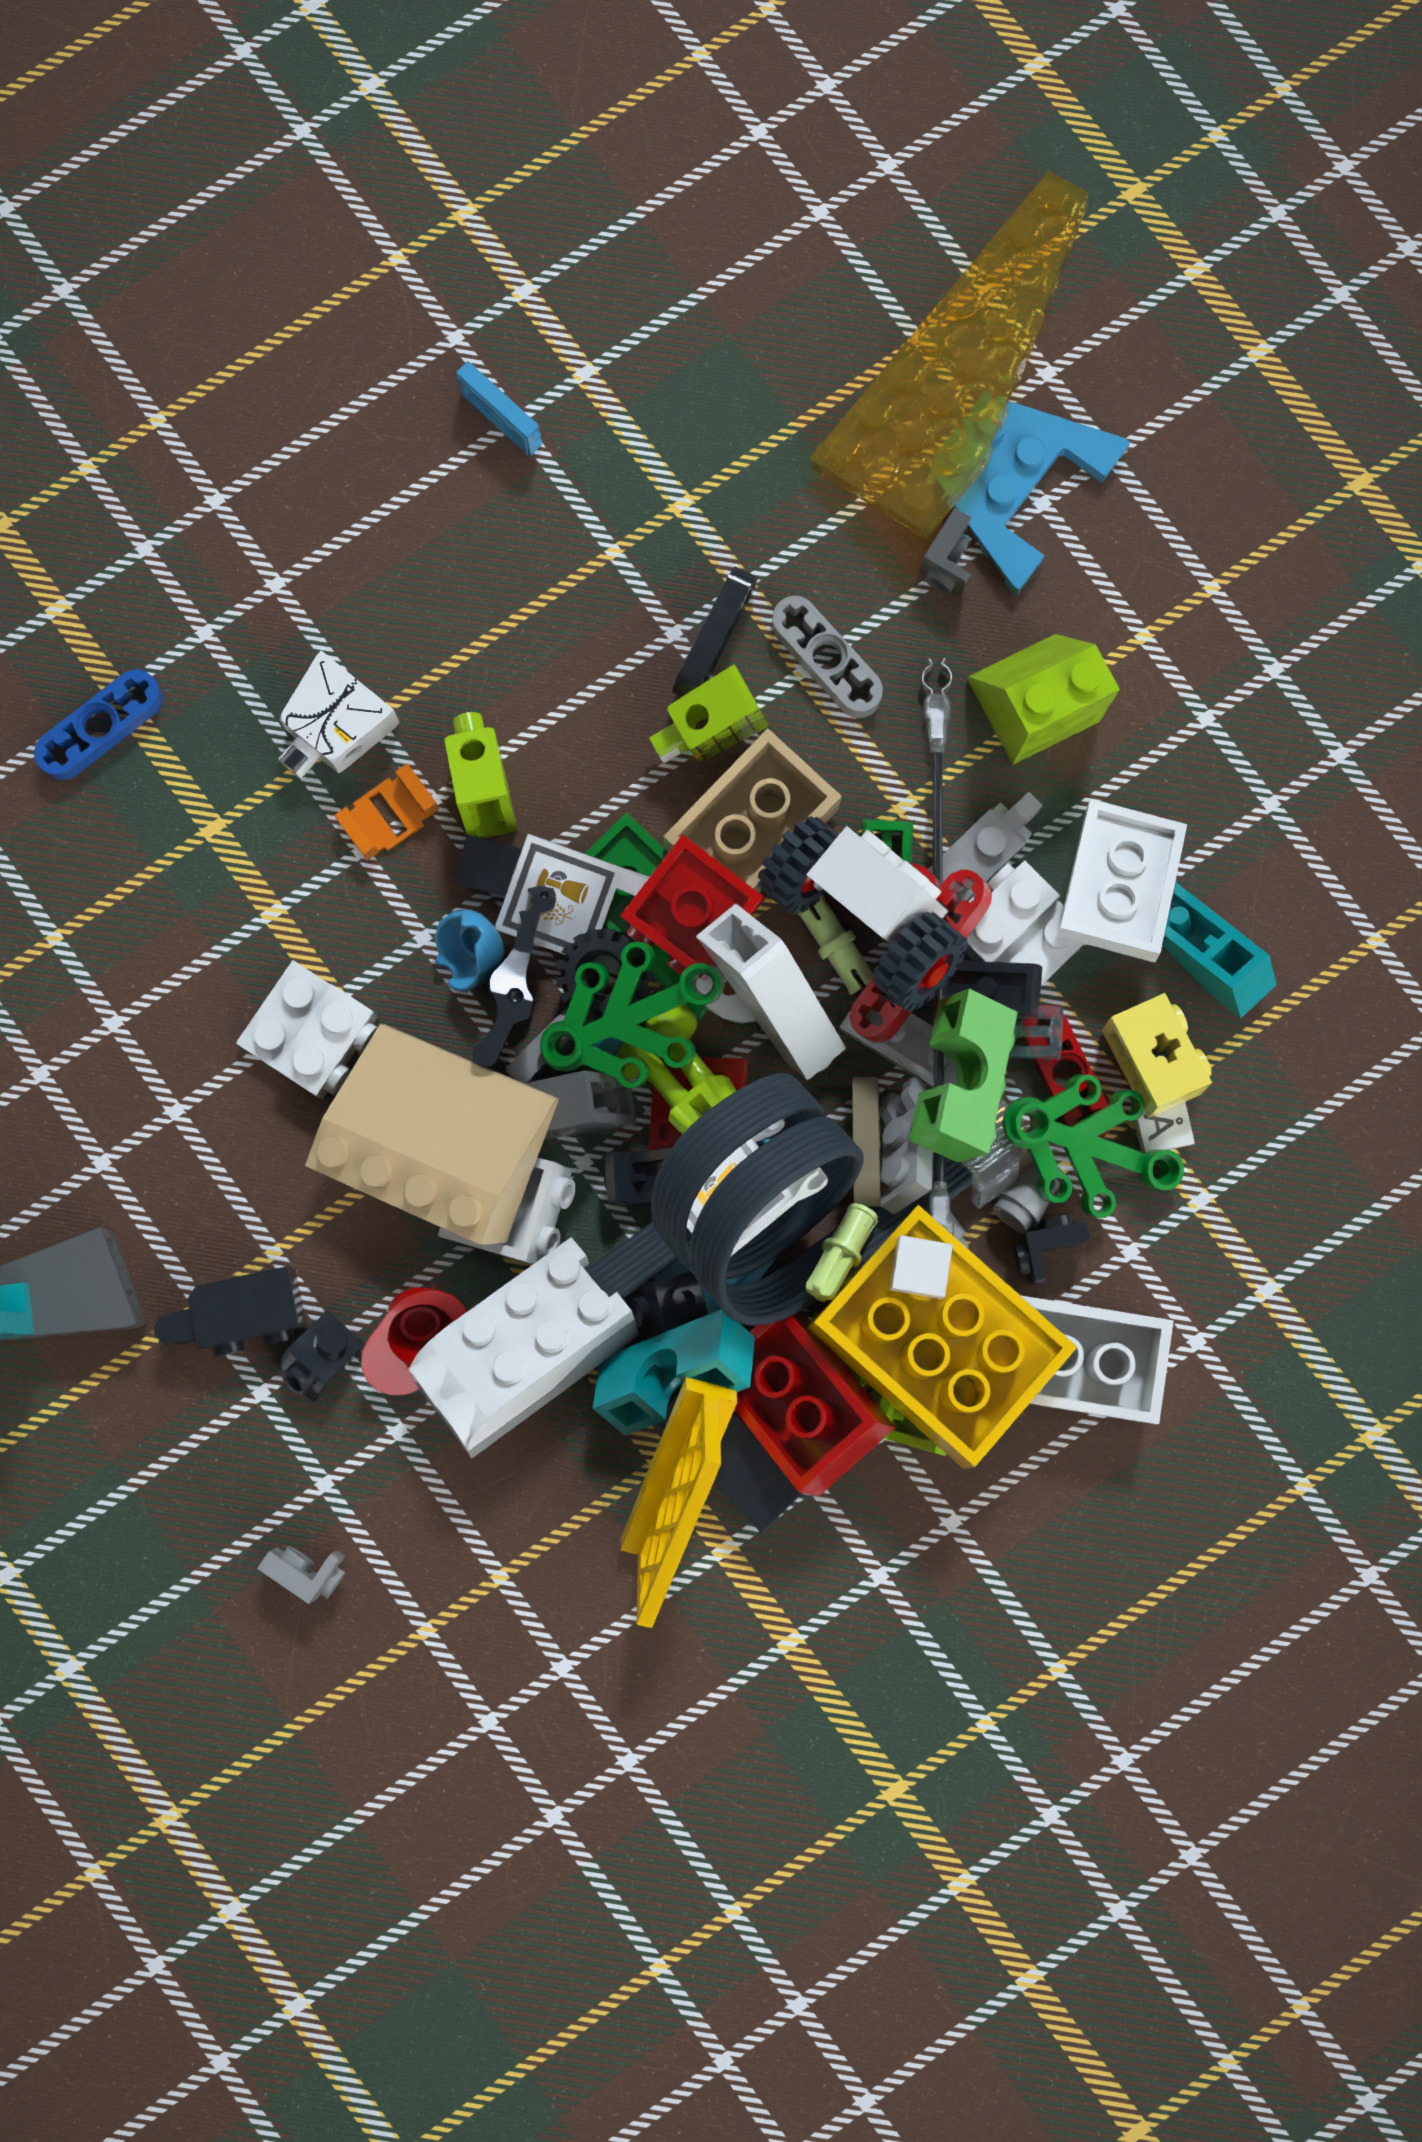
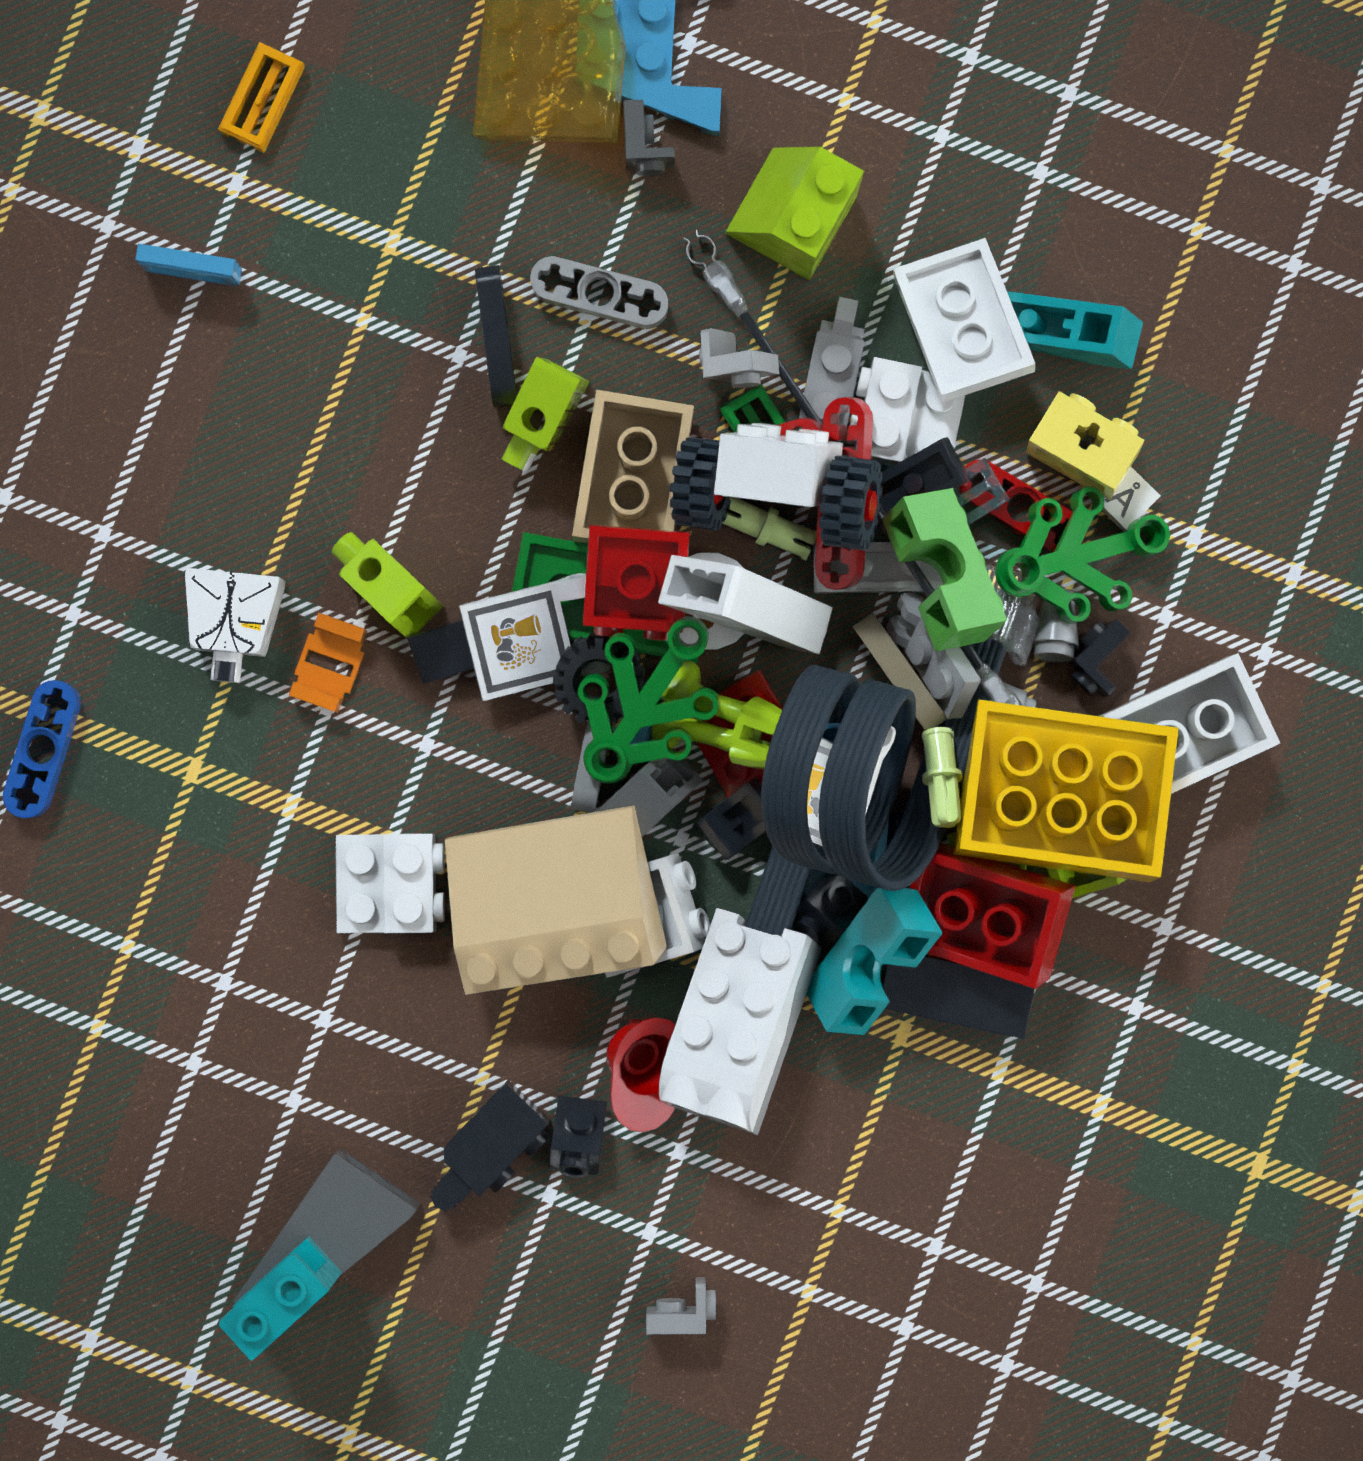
camera: 35 degrees left, 5 degrees up
dark azure hair [435,910,505,993] -> none
black animal [472,885,556,1067] -> none
yellow fence [621,1377,737,1628] -> none
white tile [889,1235,953,1299] -> none
none -> light orange tile [218,42,305,153]
none -> light grey bracket [699,328,779,388]

